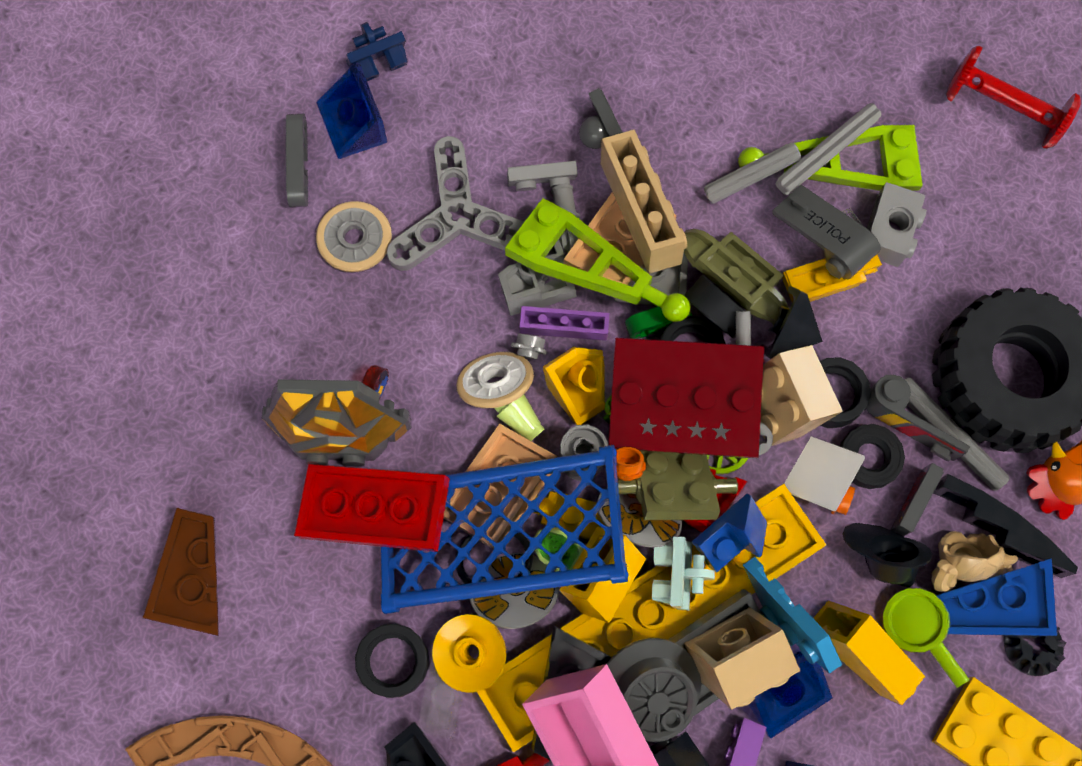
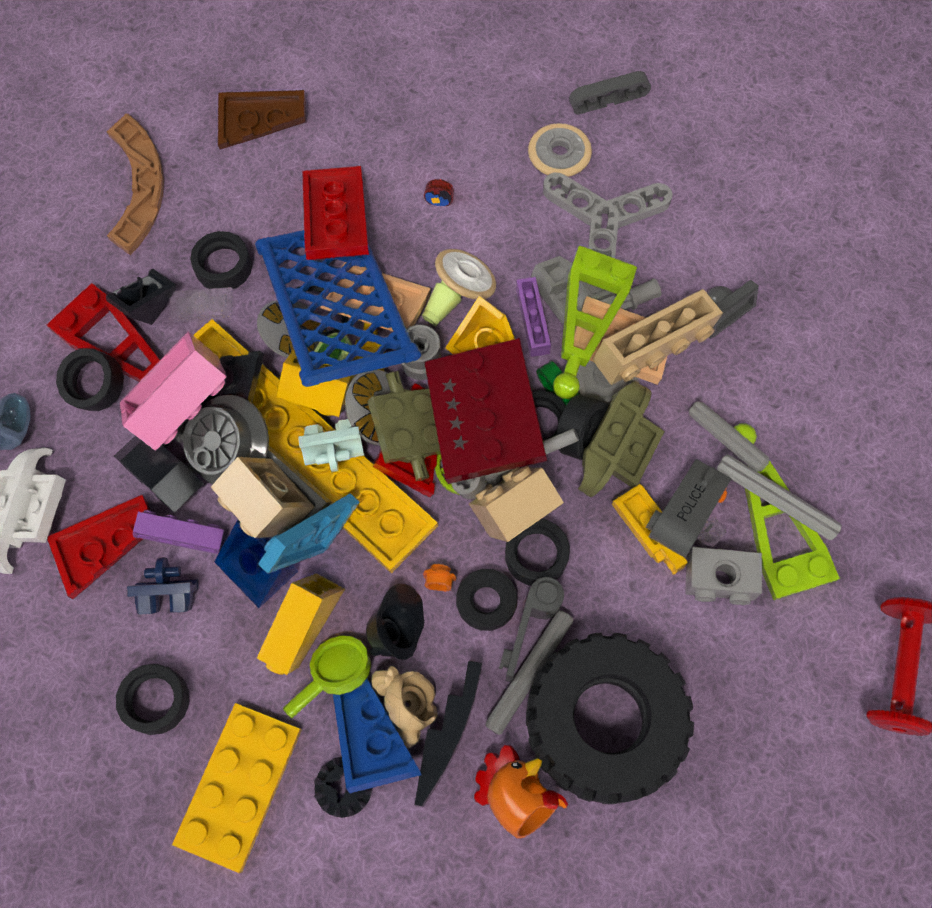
camera: 80 degrees right, 5 degrees down
wedge [261,379,412,467] -> none
clear blue slope [316,63,388,159] -> none
dark blue hips [346,22,408,83] -> none
yellow dish [432,614,506,693] -> none
light grey plate [507,161,577,191] -> none
light grey plate [511,333,547,360] -> none
orange plate [616,447,646,481] -> none
blue slope [692,494,767,573] -> none
black slope [761,286,823,359] -> none
white sticker [784,436,865,511] -> none
dark grey tile [890,463,944,536] -> none

